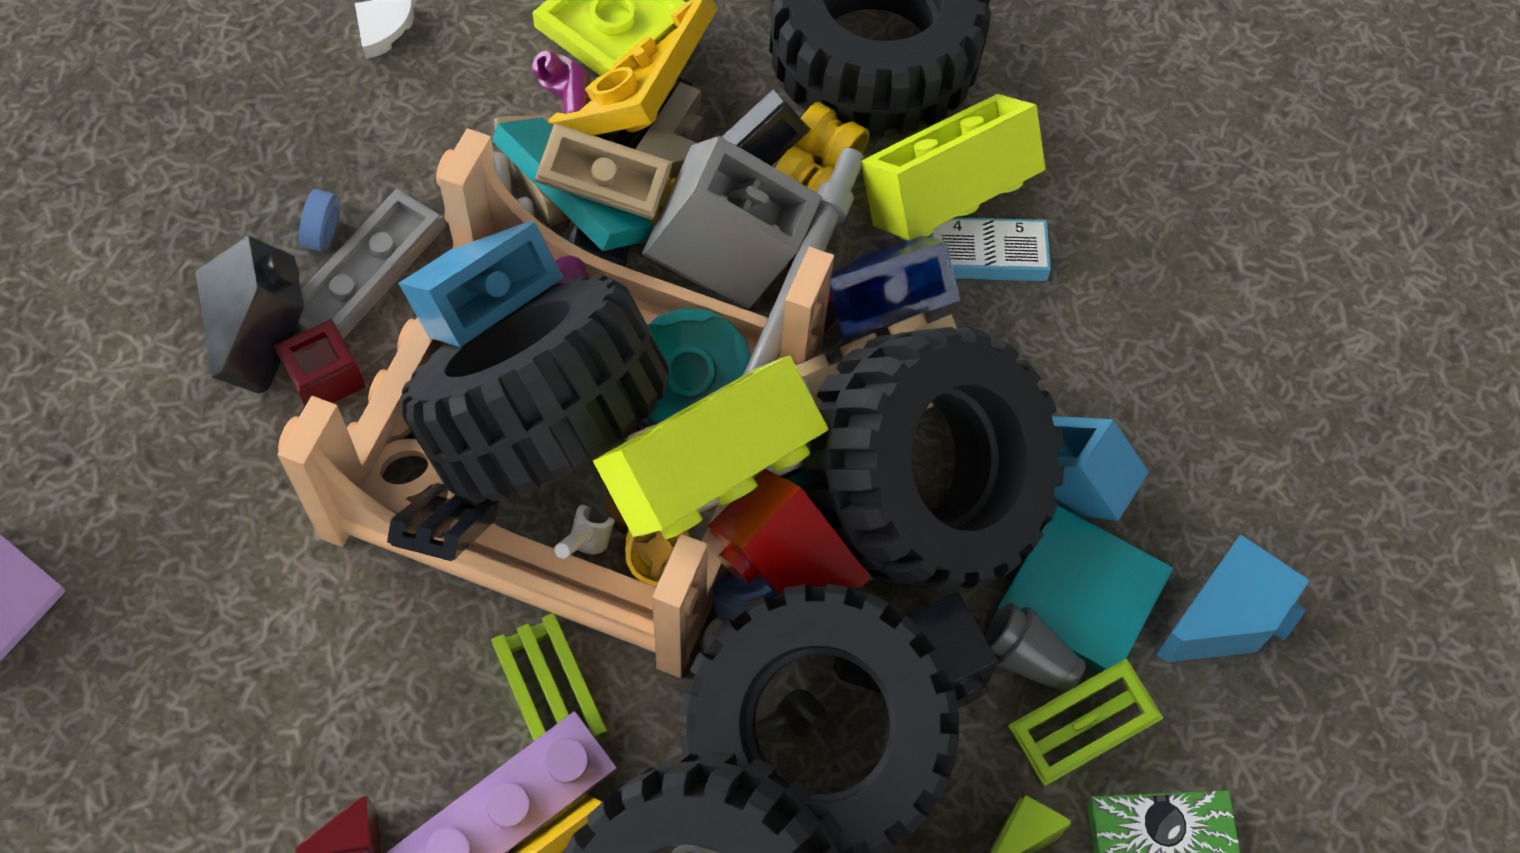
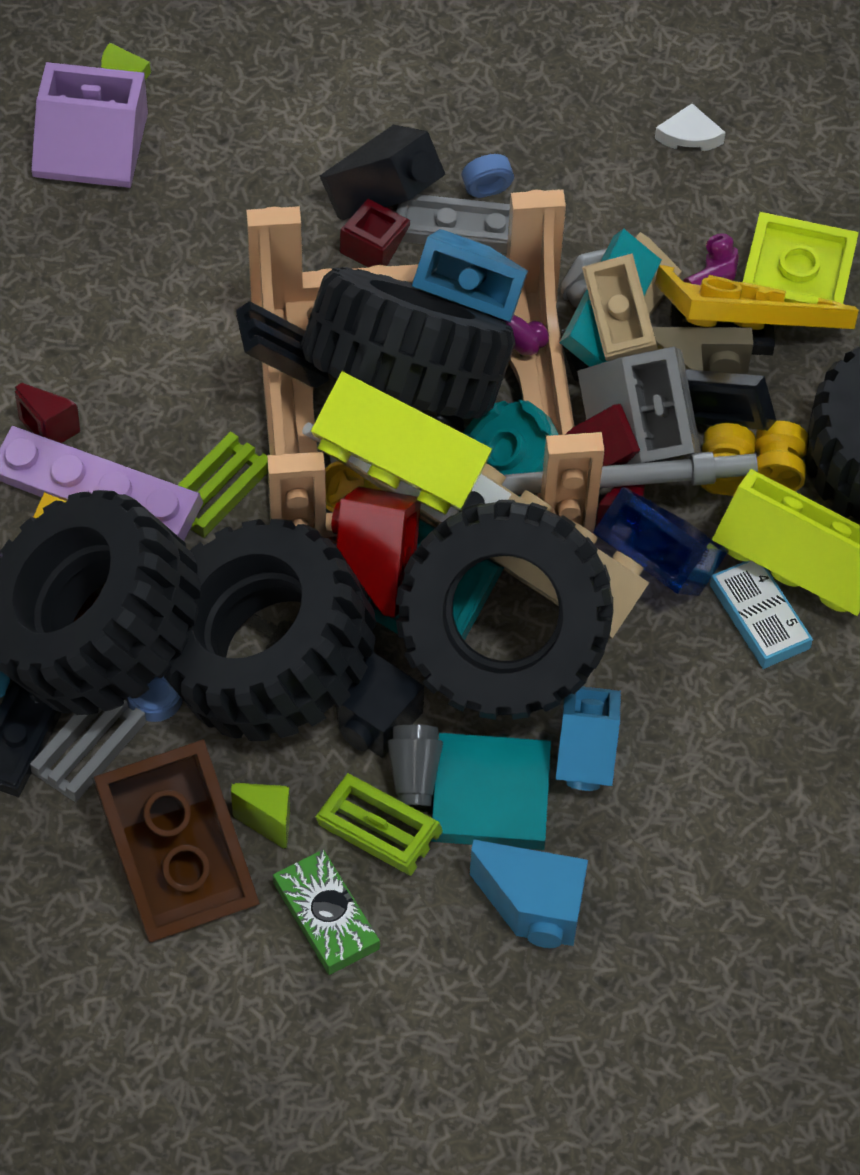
camera: 65 degrees right, 5 degrees down
none -> dark red slope [565,404,640,466]

